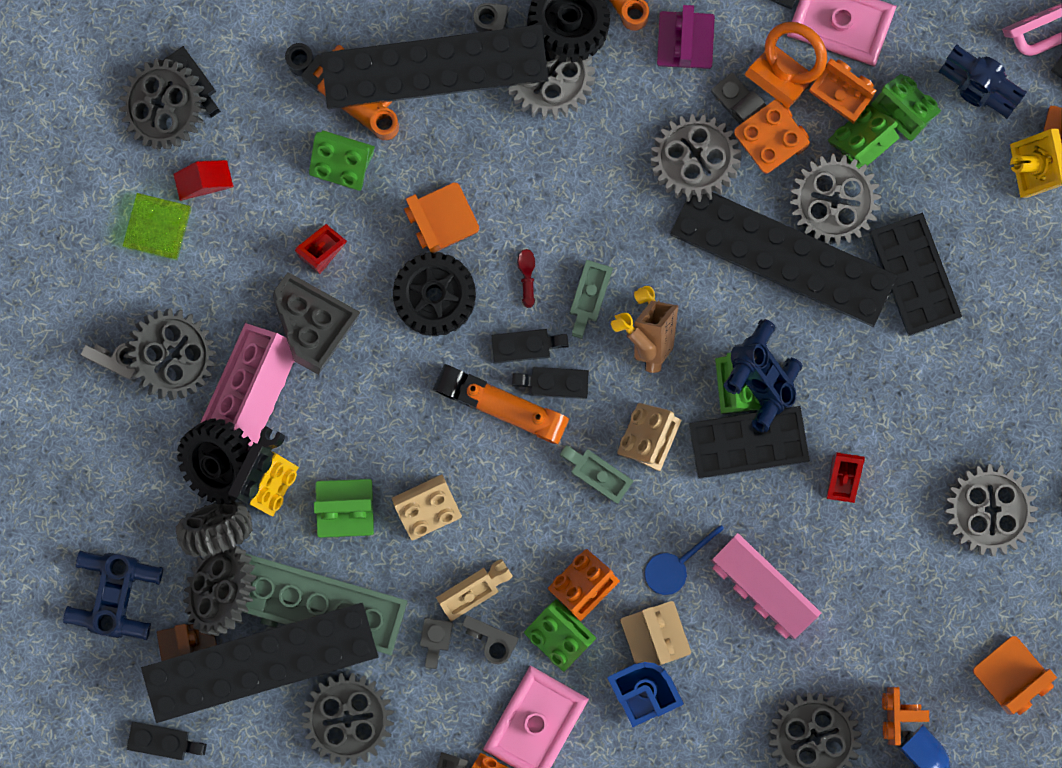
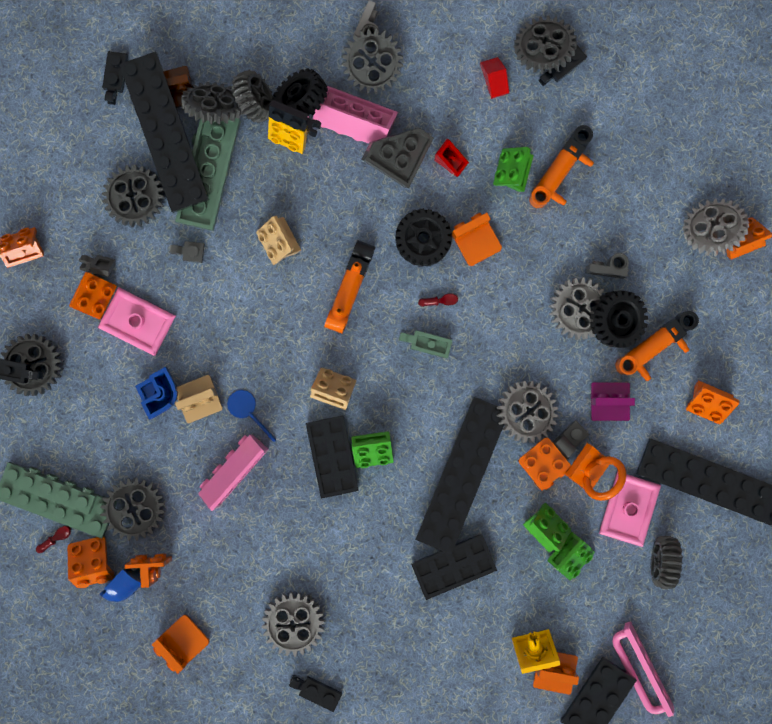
camera: 80 degrees right, 5 degrees up
dark blue piece [63,550,163,640] -> none
clear neon green plate [123,193,192,261] -> none
bright green bracket [314,479,374,538] -> none
black plate [321,24,549,109] -> none
tan plate [436,559,513,622] -> none
dark grey plate [462,615,519,665] -> none
black plate [491,329,569,364] -> none
black plate [512,367,589,399] -> none
bright green bracket [524,599,597,672] -> none
orange bracket [548,549,620,621] -> none
sand green plate [560,445,633,505] -> none
medium nougat torso [611,286,678,373] -> none
dark blue piece [724,319,803,432] -> none
light grey gear [790,153,882,245] -> none
orange bracket [809,58,876,124] -> none
red slope [827,452,865,503] -> none
dark blue piece [938,44,1027,119] -> none

